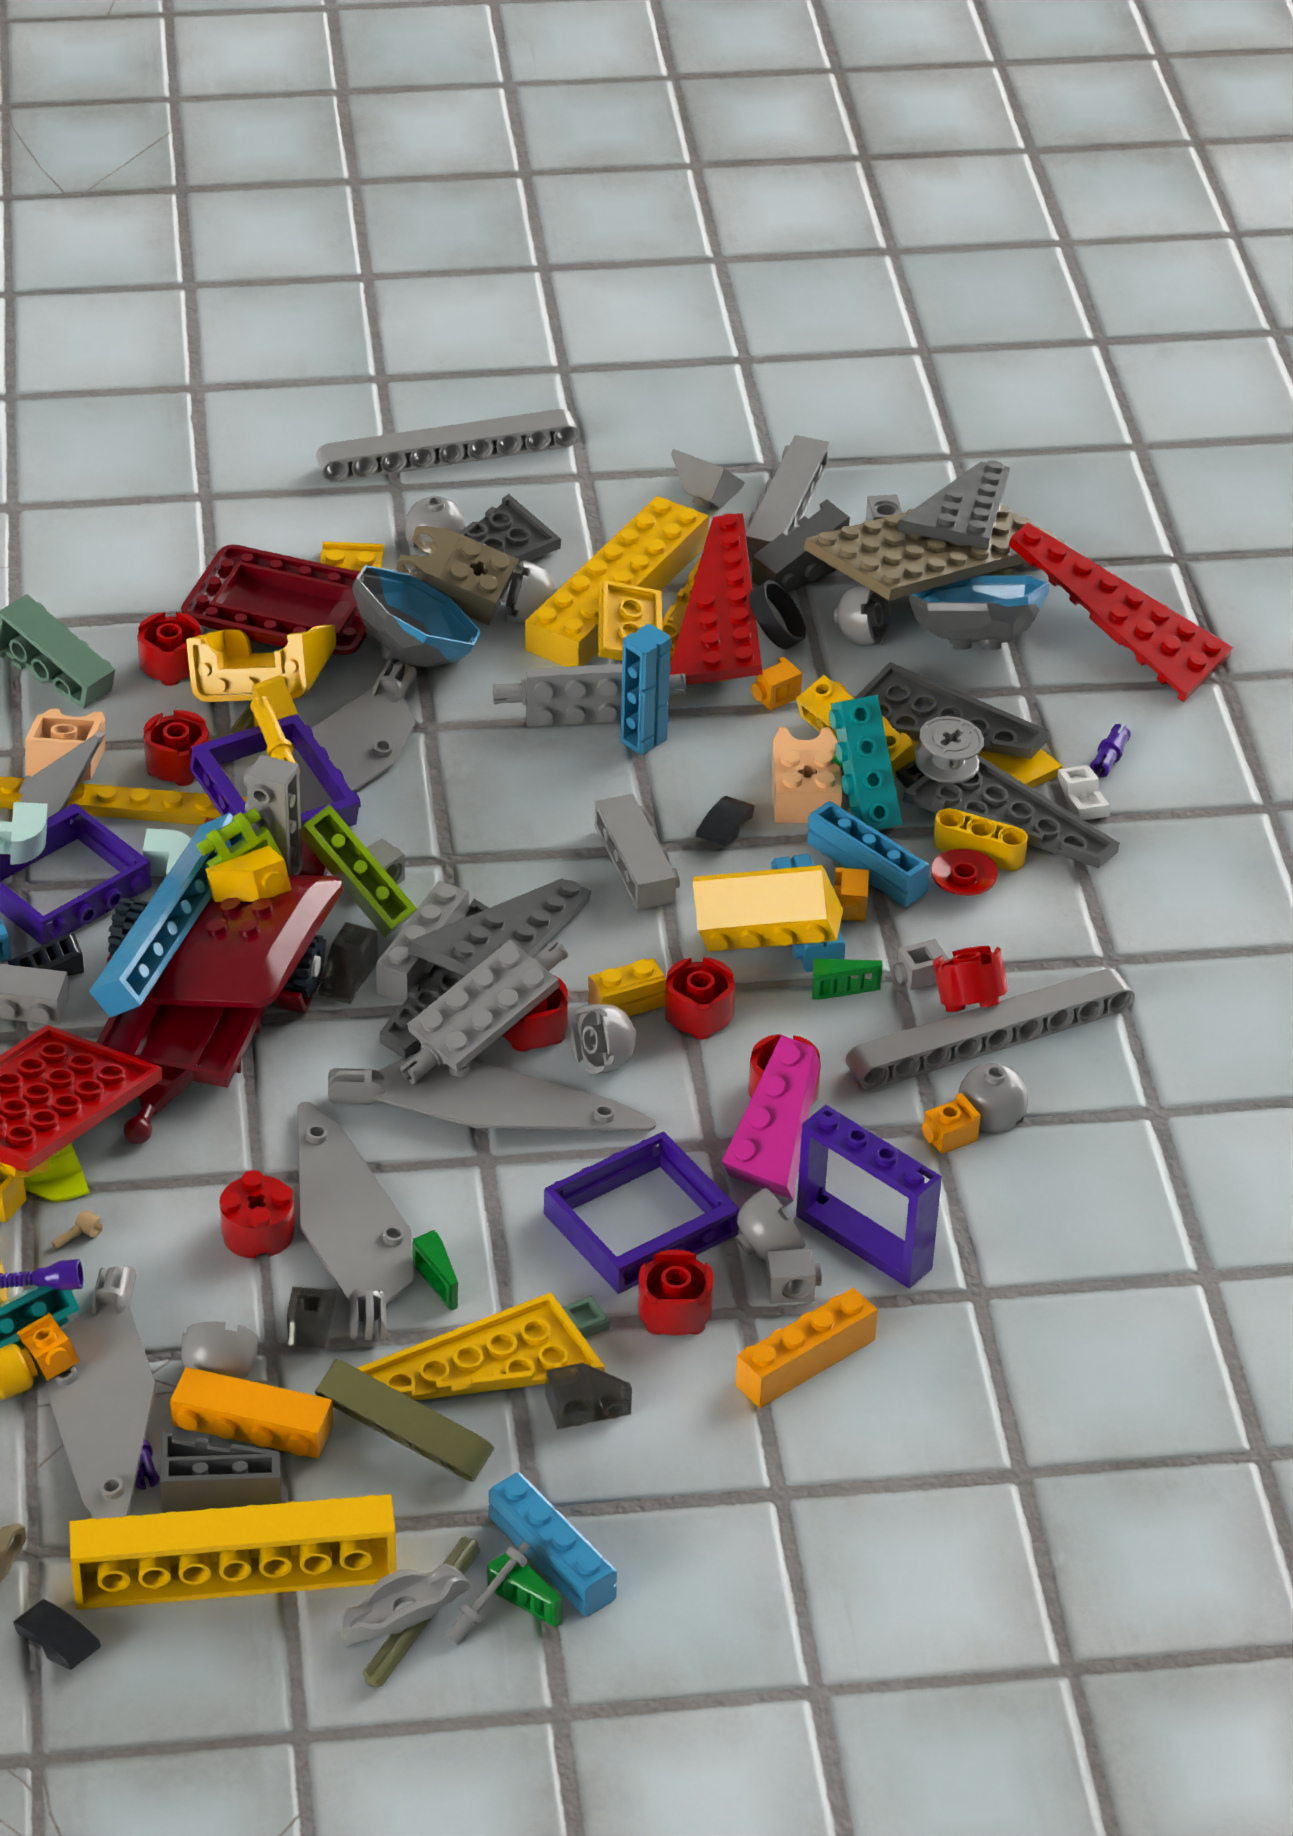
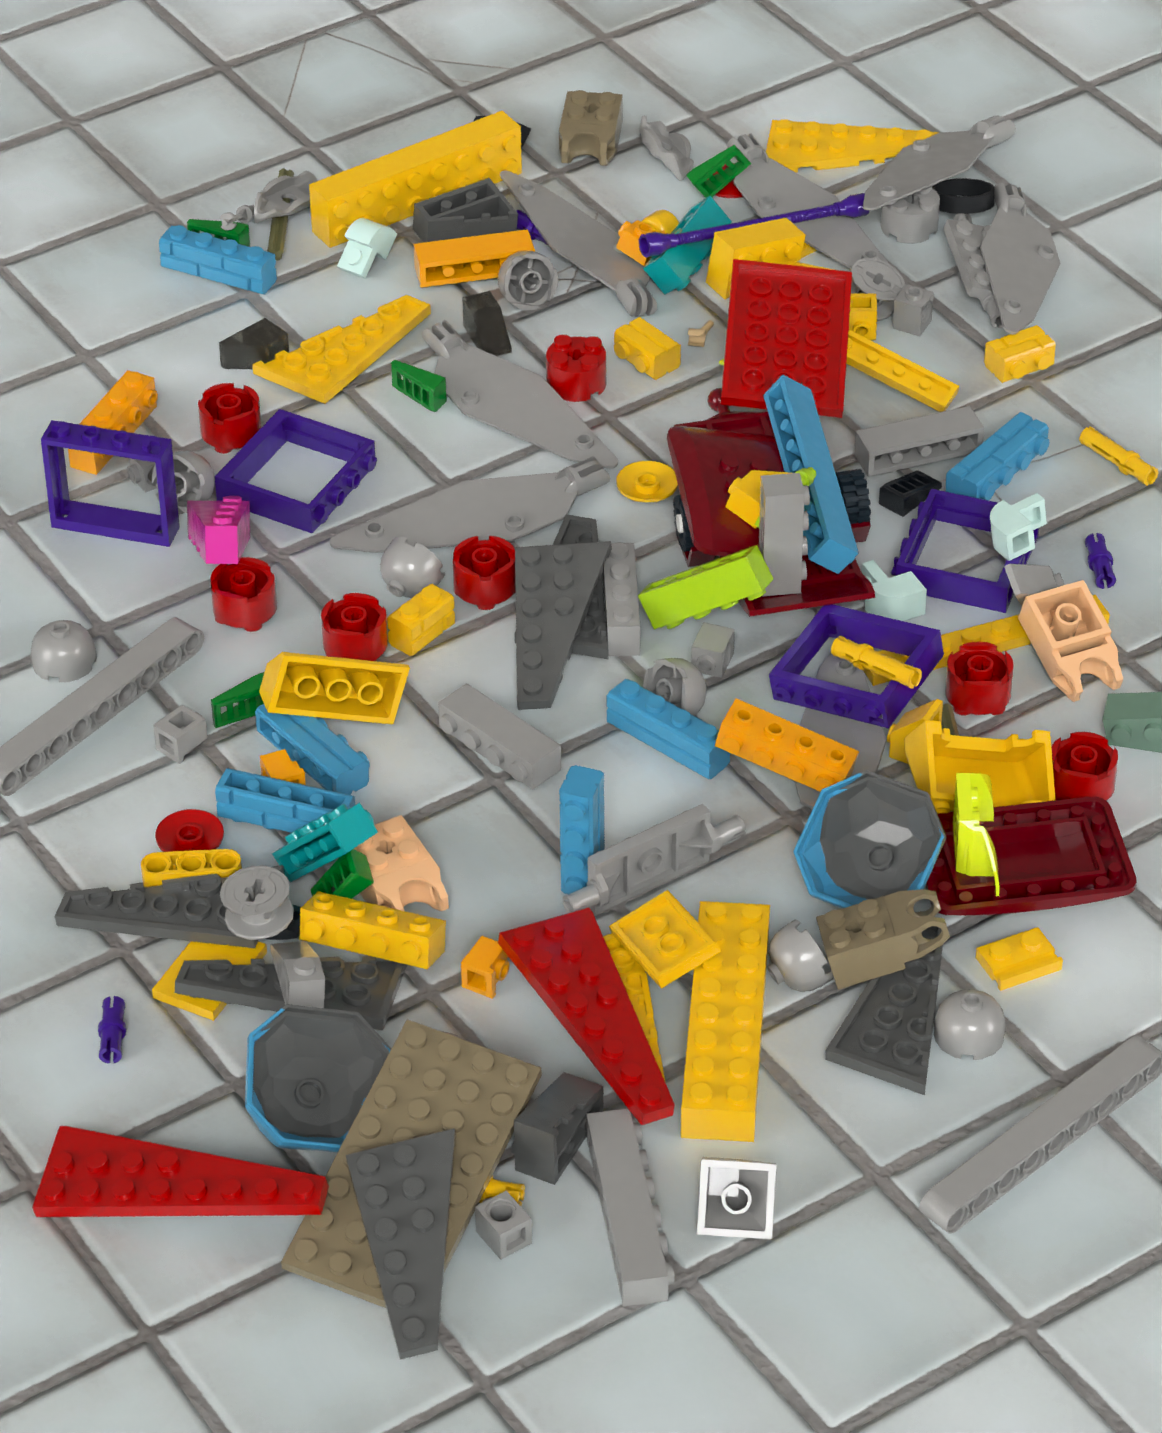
camera: 155 degrees right, 0 degrees up
olive beam [315,1359,494,1482] -> none
clear smoke slope [318,922,378,1004] -> none
light grey plate [399,940,568,1084] -> none
sand green tile [562,1296,609,1338] -> none
black slope [695,796,755,846] -> none
black tyre [749,580,806,650] -> none
light orange brick [922,1093,981,1154] -> none
red brick [932,946,1009,1012] -> none
white slope [1058,765,1110,820] -> none
none -> light grey slope [270,941,325,1008]
none -> light aqua brick [337,218,397,279]
none -> dark azure brick [606,679,730,779]
none -> yellow brick [614,317,681,380]
none -> yellow dish [616,461,678,502]
none -> light grey cylinder [643,658,706,716]
none -> light orange brick [715,698,859,792]
none -> neon yellow piece [953,773,999,896]

